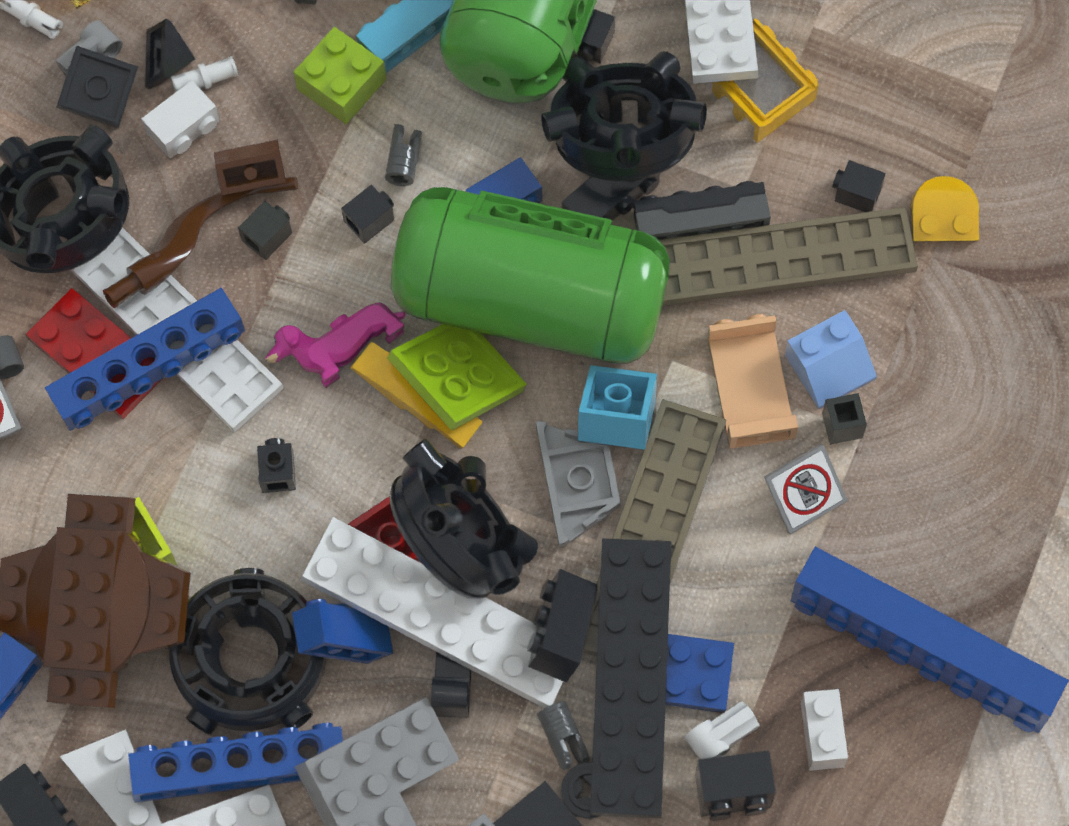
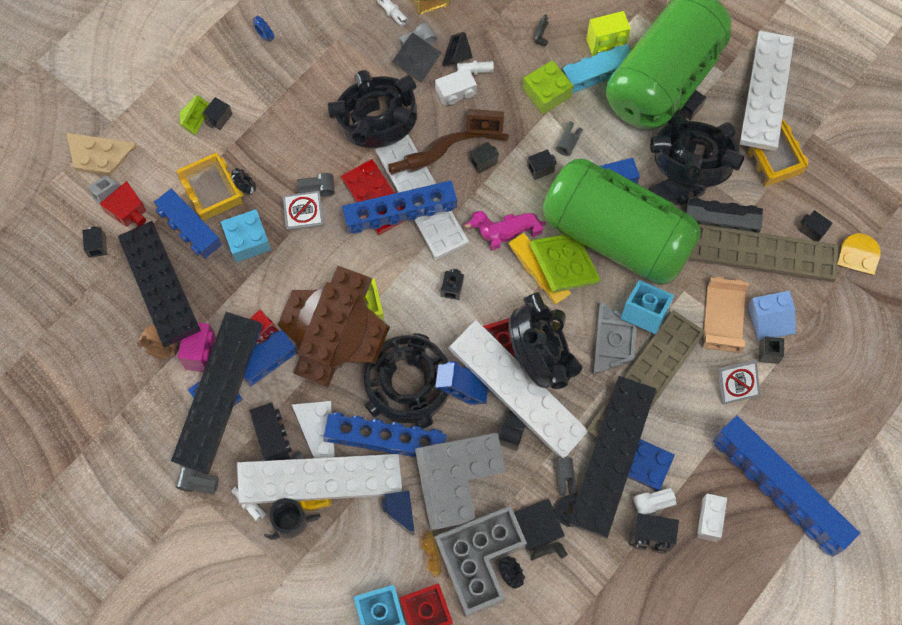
camera: 15 degrees right, 0 degrees up
black brick [527,569,598,683] -> none

